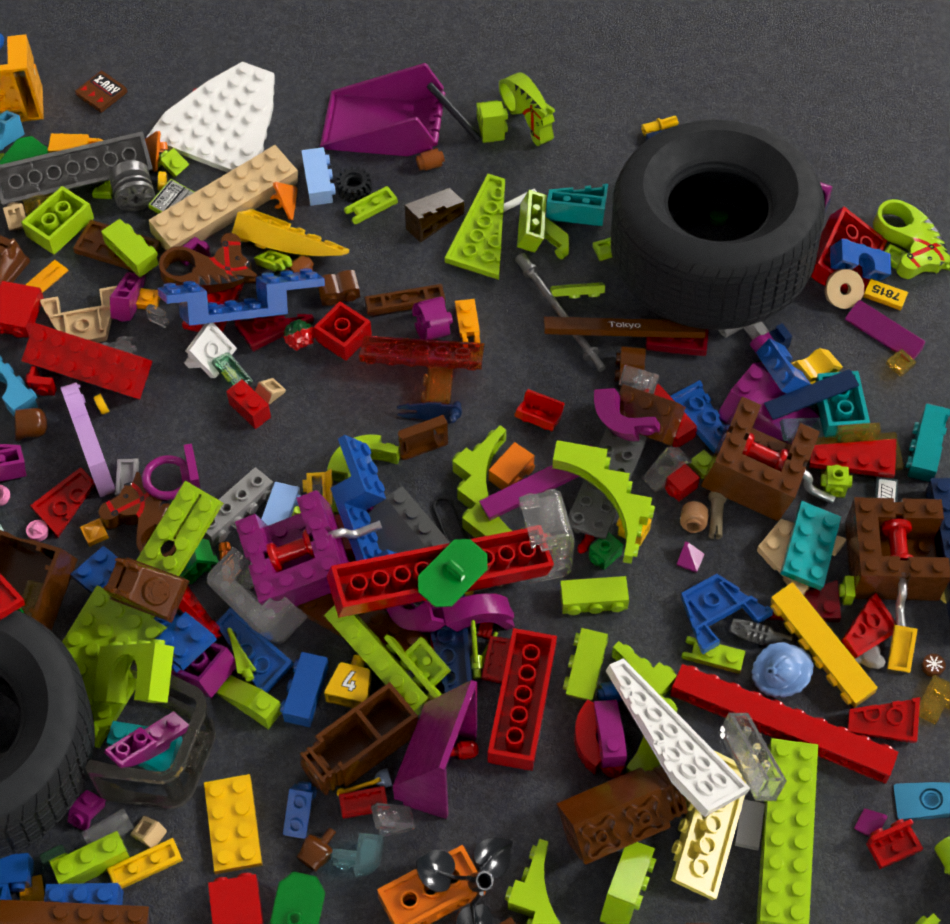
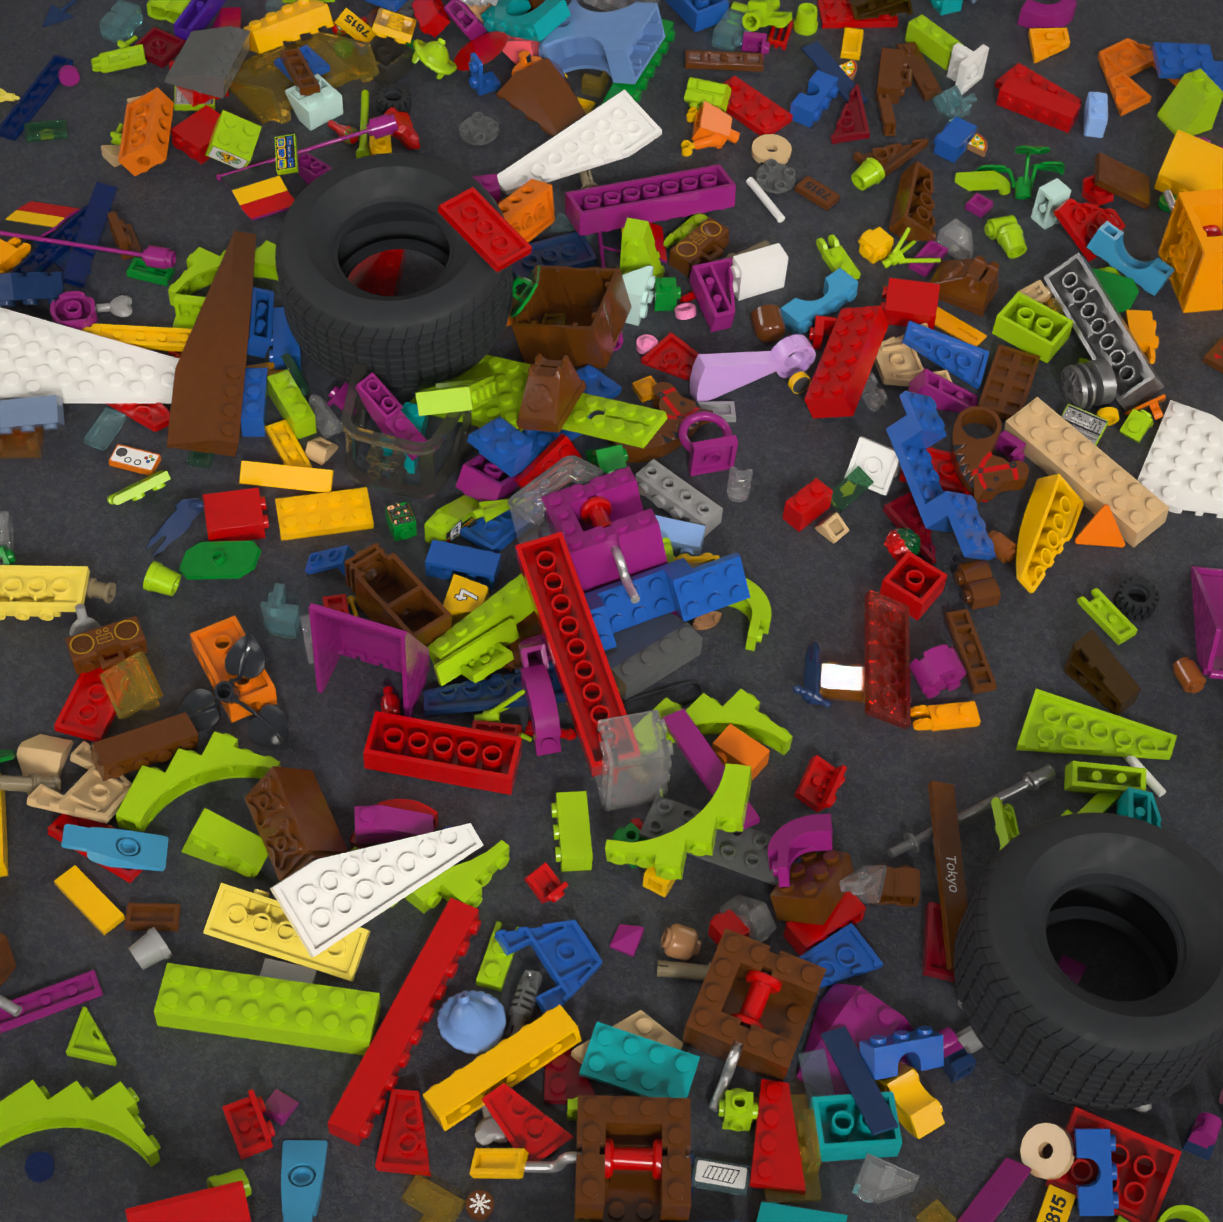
camera: 85 degrees right, 5 degrees down
lime brick [101,219,159,277] -> none
light orange plate [136,288,160,311] -> none
lime hinge [254,250,292,272] -> none
reddish brown piece [296,827,336,872] -> none
light blue brick [301,147,336,206] -> none
reddish brown container [398,415,448,460] -> none
green shield [418,539,488,607] -> none
lime wedge [563,628,608,702] -> none
clear brick [719,713,787,801] -> none
none -> yellow tile [239,461,334,493]
none -> brick [385,501,417,541]
none -> red bracket [524,862,569,904]
none -> clear plate [727,467,753,502]
none -> clear slope [852,1153,919,1204]
none -> blue wing [902,321,989,390]

